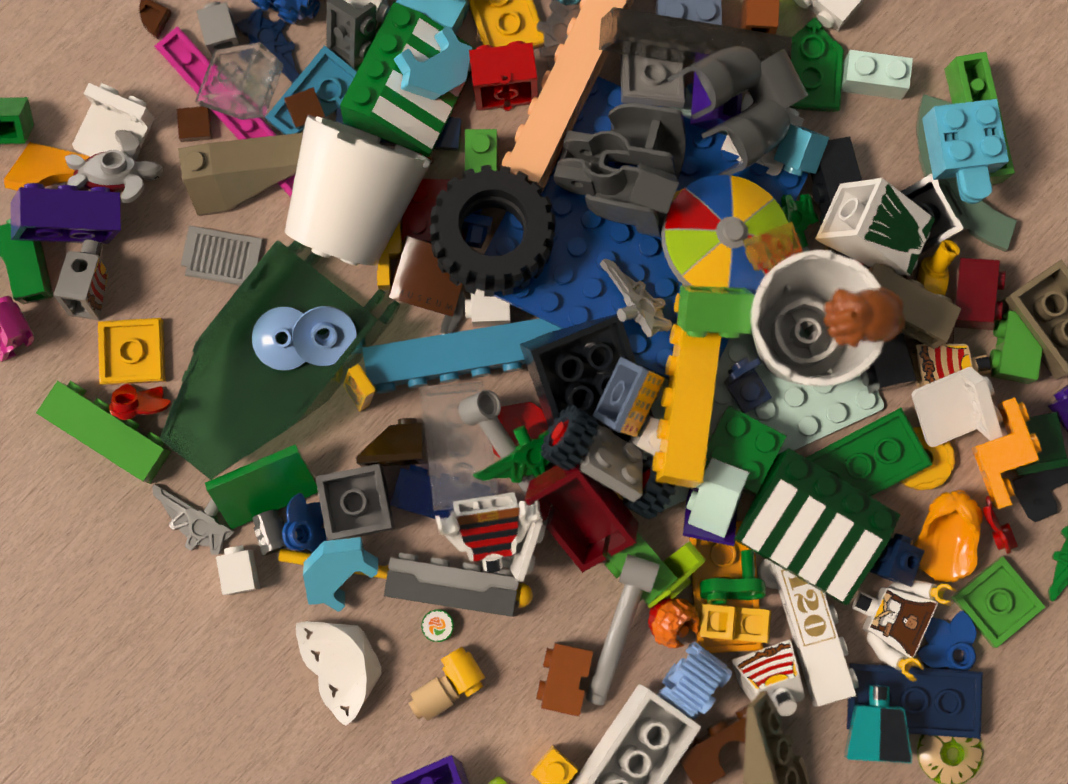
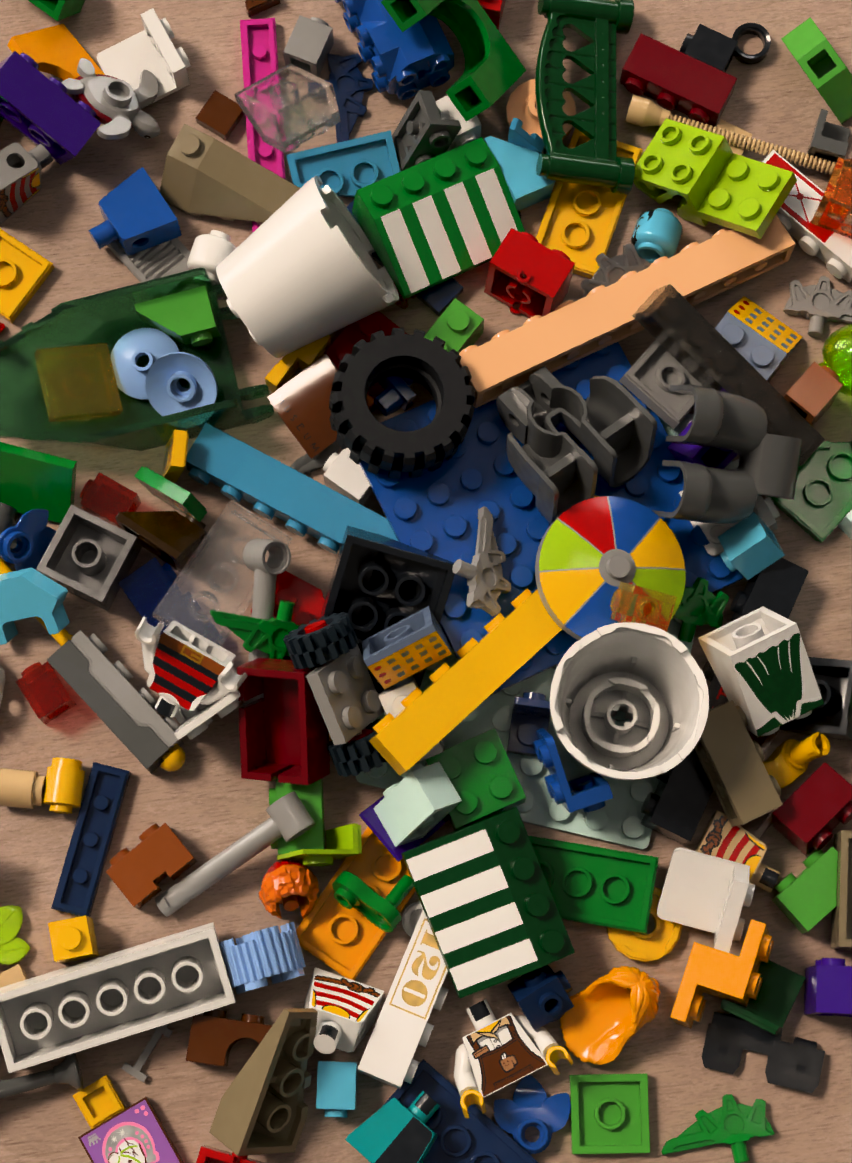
camera: 35 degrees right, 5 degrees down
reddish brown tile [284,87,325,129] -> none
medium azure piece [394,26,472,100] -> none
tile [421,609,454,642] -> none
dark grey panel [630,163,679,214] -> none
bright green brick [677,285,754,338] -> none
yellow slope [700,604,772,643] -> none
dark orange hair [824,288,905,348] -> none
red plate [982,496,1018,554] -> none
none -> clear red brick [16,661,77,725]
none -> clear yellow tile [34,343,123,422]
none -> dark blue tile [51,762,131,917]
none -> clear red brick [80,472,141,528]
none -> blue torso [89,167,182,255]
none -> bright green slope [134,285,221,347]
none -> green tile [134,466,207,522]
none -> white head [187,230,237,287]
none -> medium azure brick [316,1061,358,1118]
none -> blue bracket [533,728,614,813]

